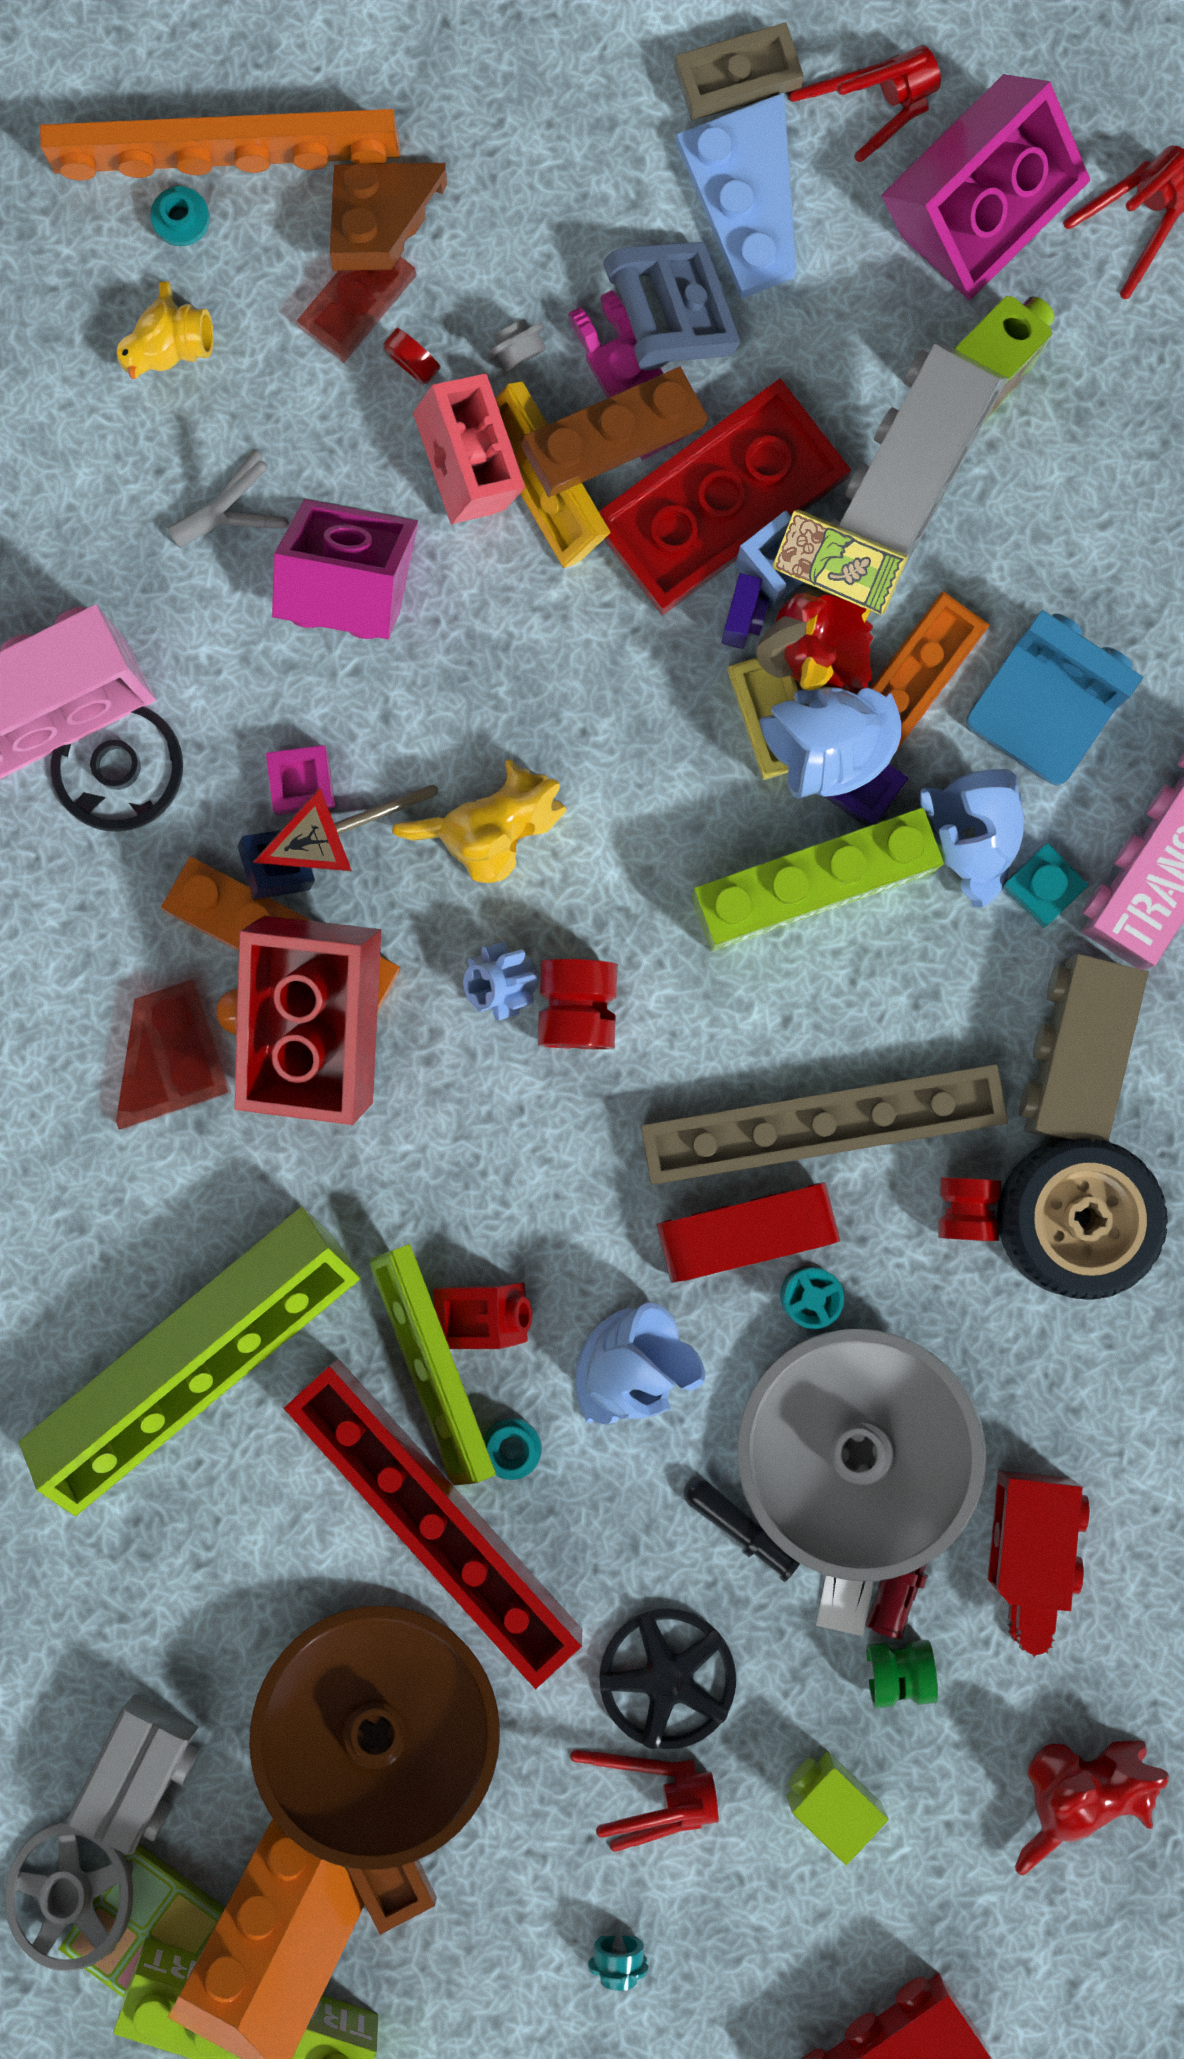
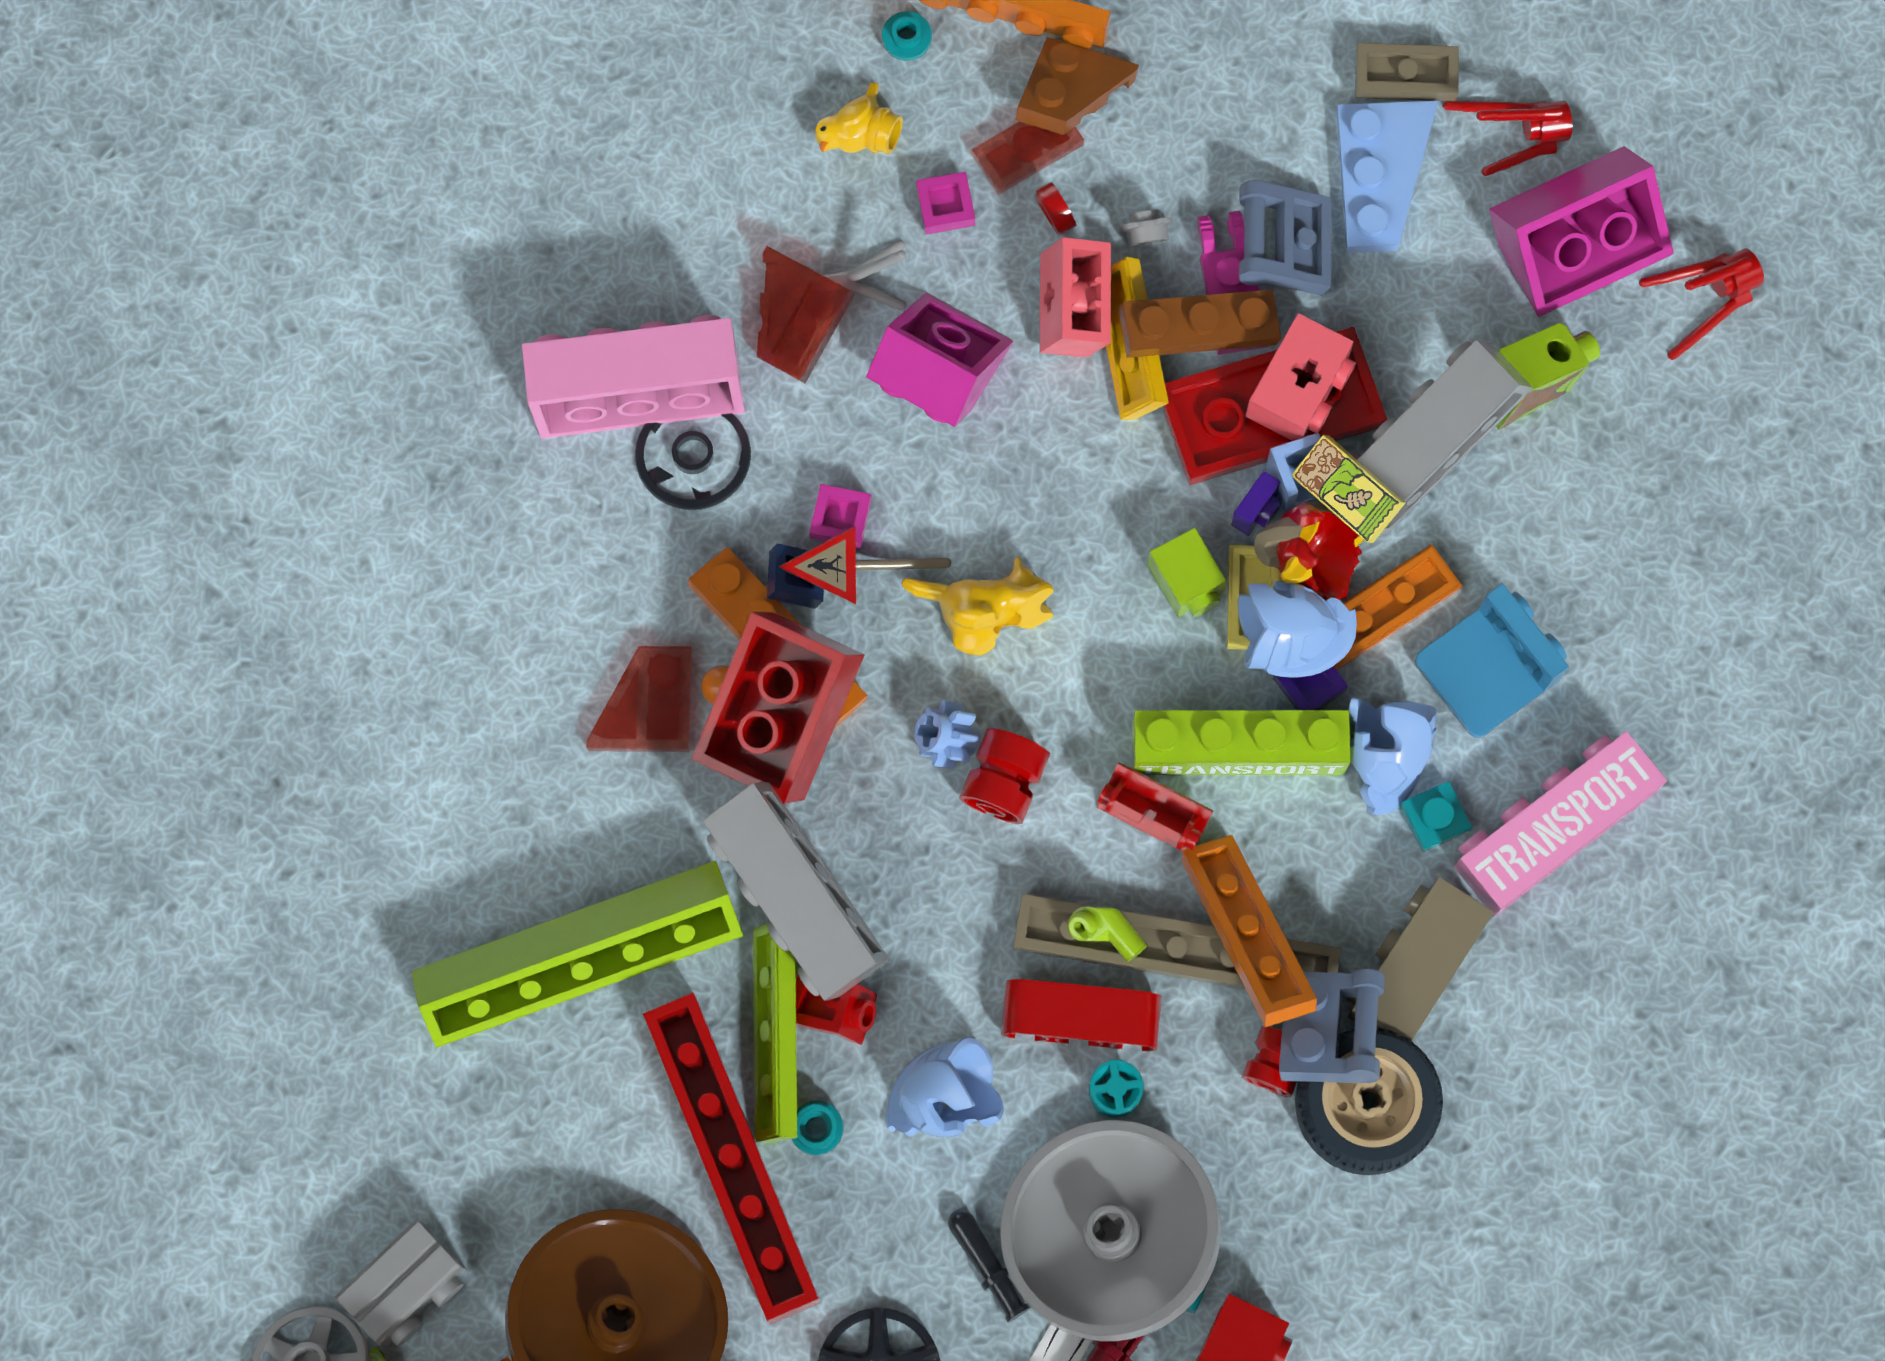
camera: 20 degrees right, 10 degrees down
none -> light grey brick [702,782,890,1001]
none -> clear red wing [757,246,855,384]
none -> dark pink plate [916,172,975,235]
none -> lime arm [1067,906,1148,962]
none -> red hinge [1096,762,1214,851]
none -> lime brick [1147,528,1226,617]
none -> orange plate [1182,835,1317,1027]
none -> coral brick [1245,313,1356,441]
none -> sand blue plate [1279,969,1385,1083]

